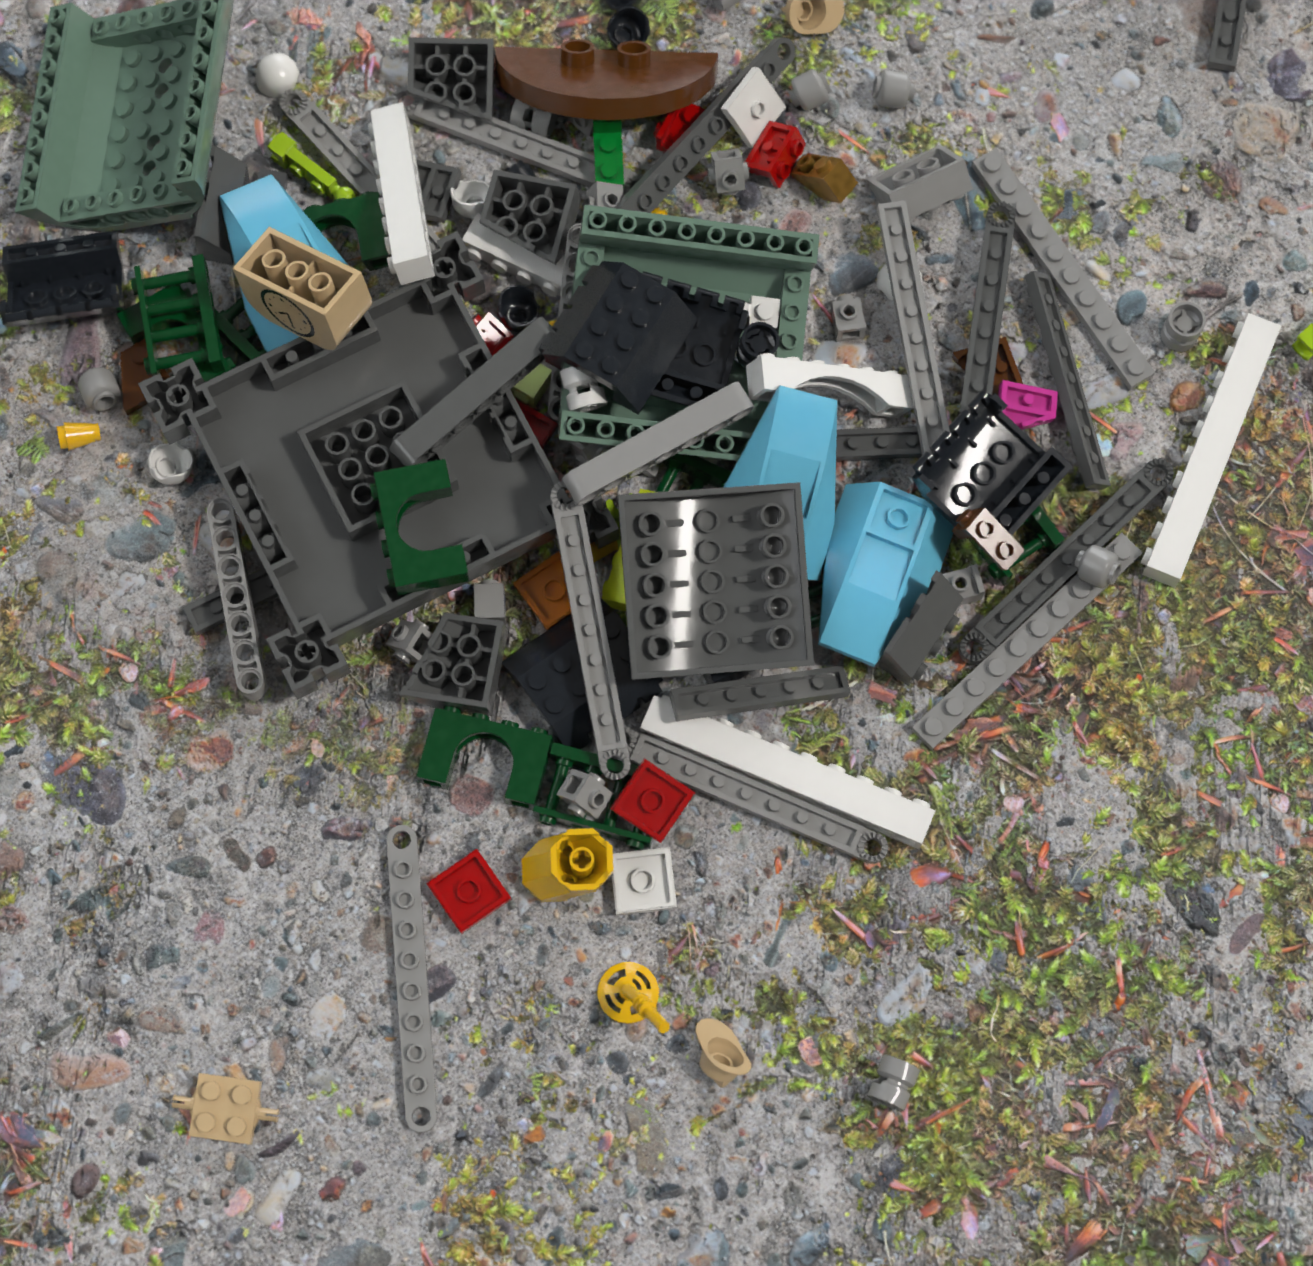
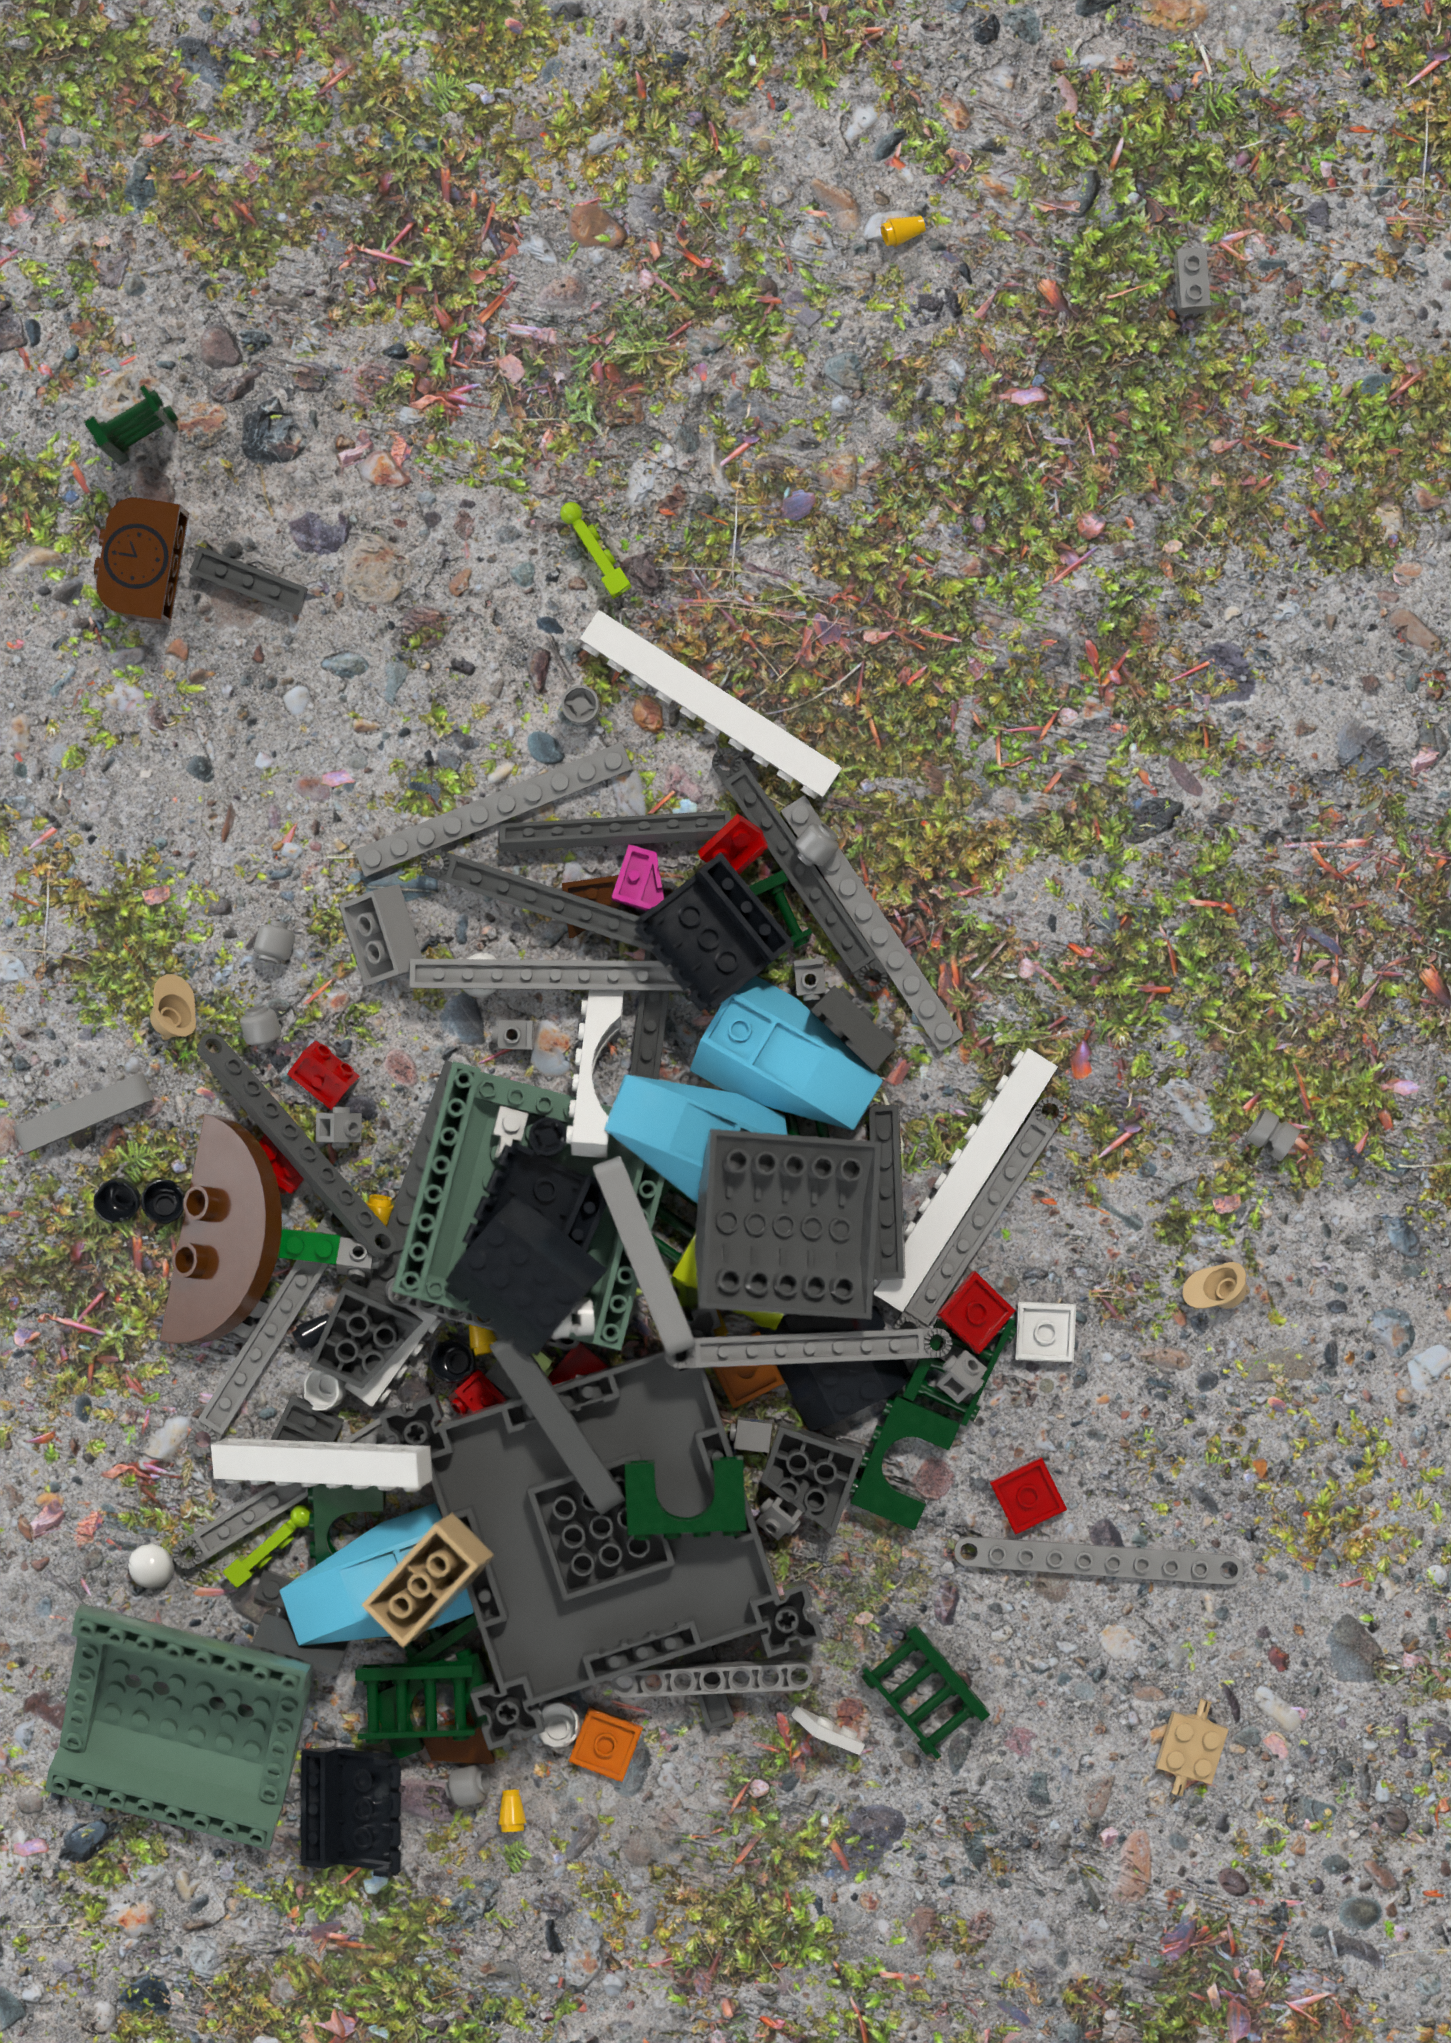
camera: 75 degrees left, 15 degrees up
dark grey wedge [407,37,495,122] -> none
yellow brick [521,828,614,902] -> none
yellow dish [597,962,670,1033] -> none
white plate [721,67,786,148] -> none
pearl gold slope [790,153,858,203] -> none
bracket [952,508,1024,571] -> none
none -> orange tile [568,1706,643,1782]
none -> red bracket [698,814,768,875]
none -> white wing [791,1705,865,1755]
none -> dark green fence [861,1621,990,1759]

